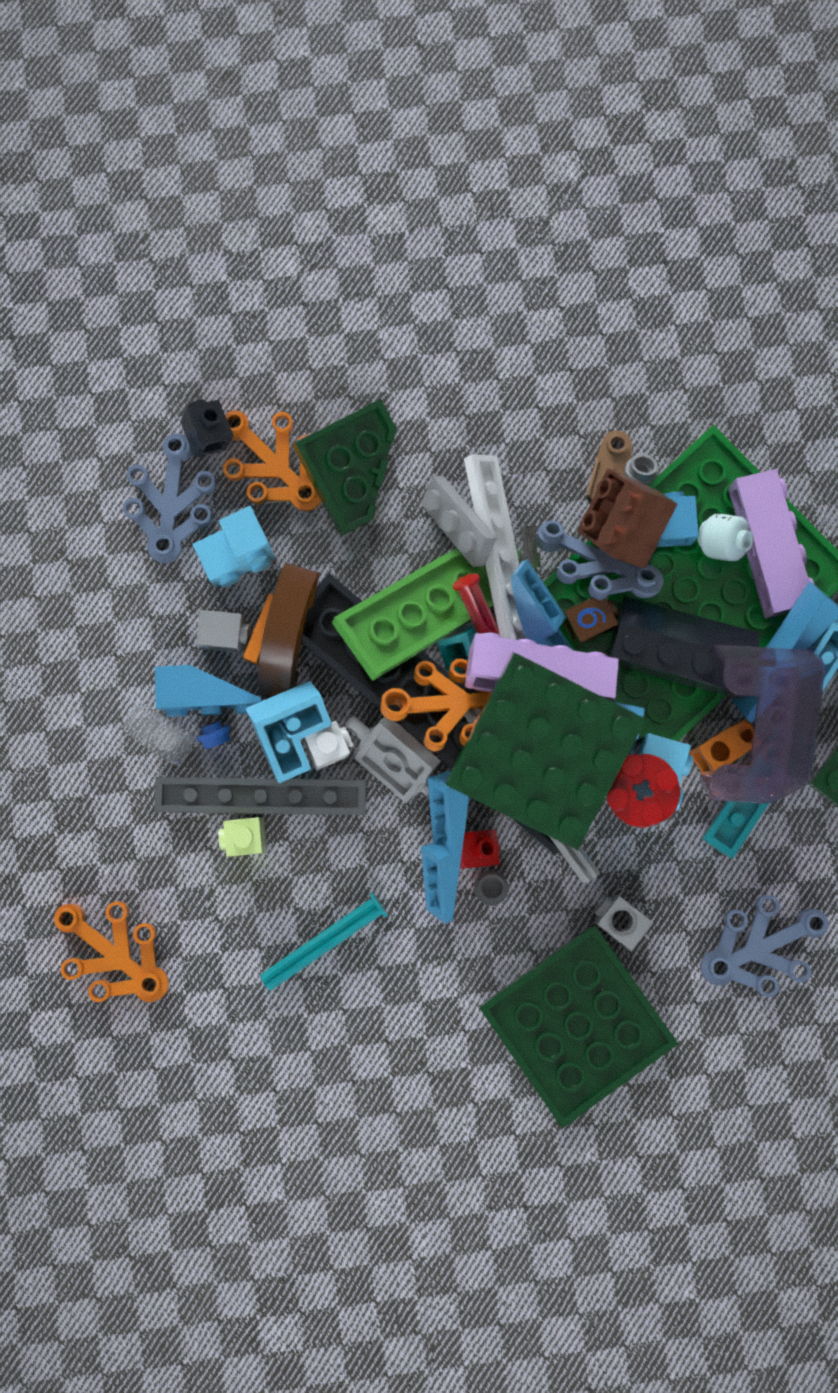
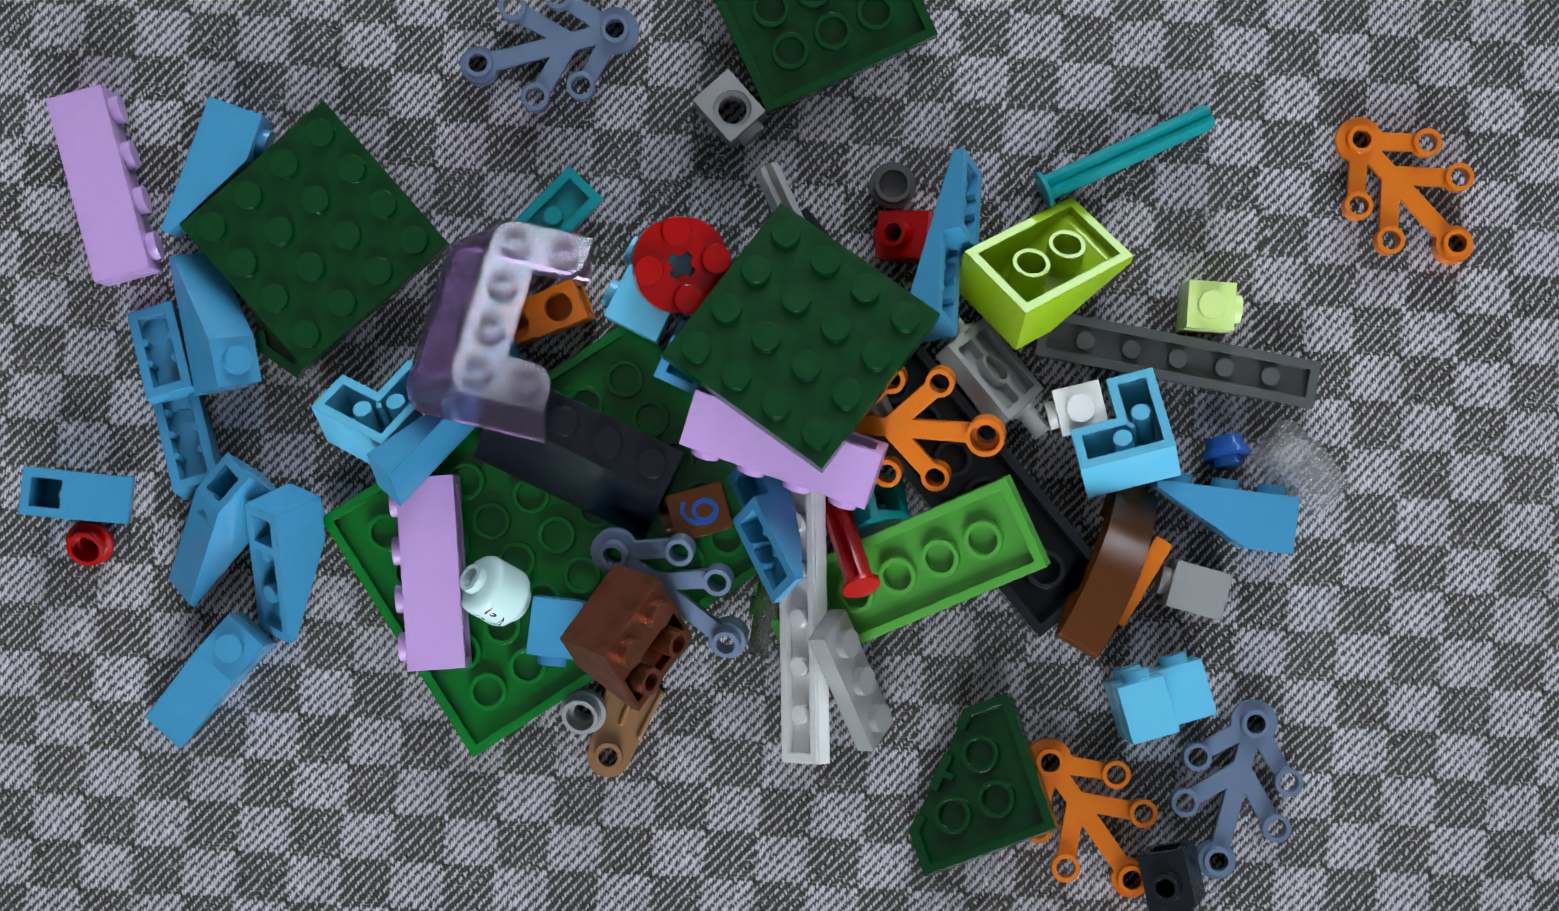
camera: 175 degrees left, 5 degrees up
none -> lime slope [959,197,1133,350]

